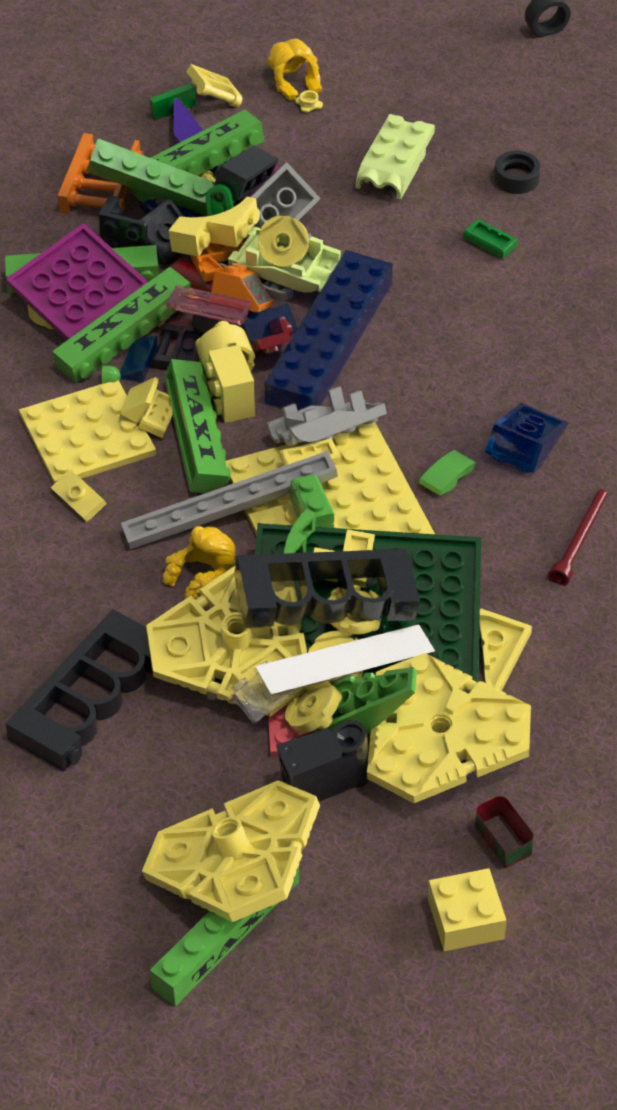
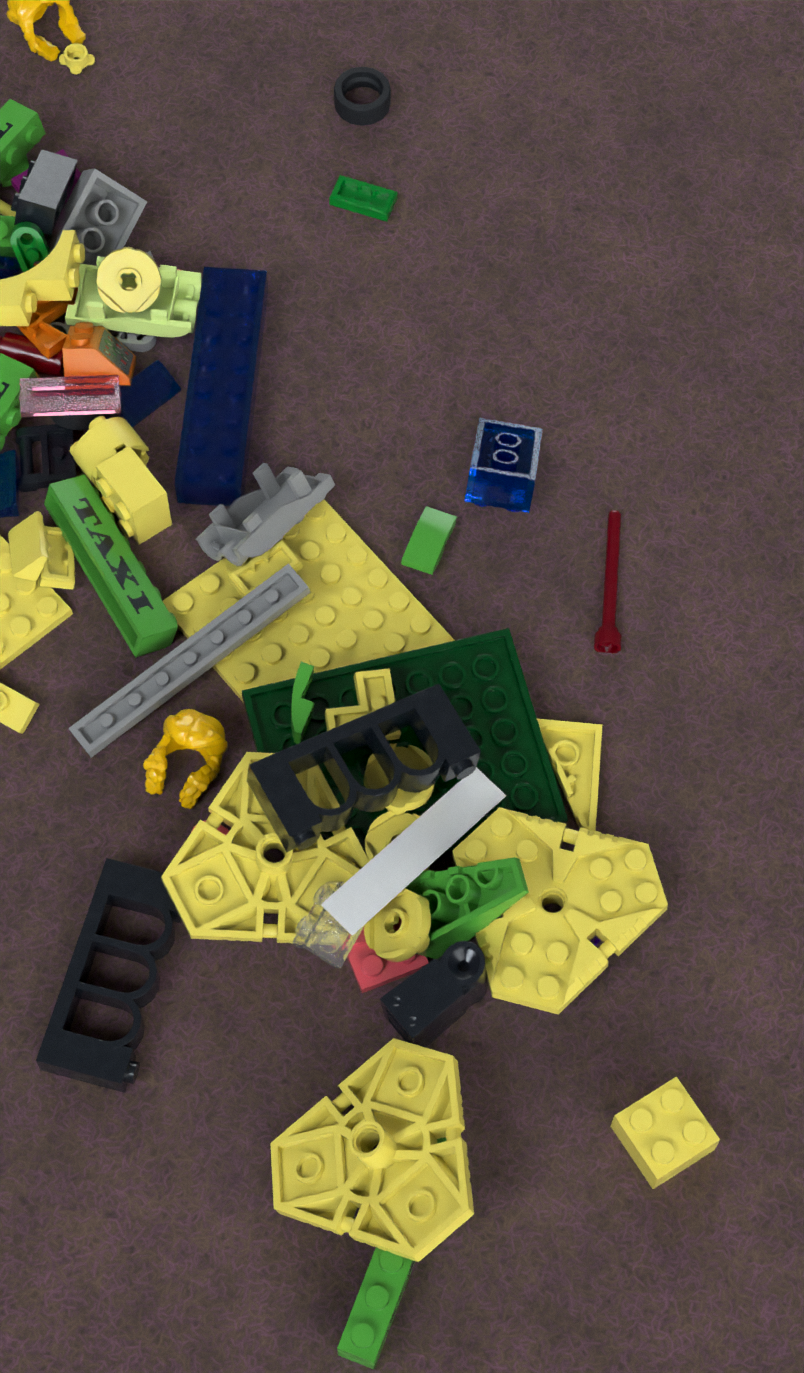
camera: 20 degrees left, 15 degrees up
dark red bracket [250,316,293,356] -> none
bright green brick [290,474,334,528] -> none
yellowish green piece [355,114,435,199] -> none
dark red piece [475,796,534,869] -> none

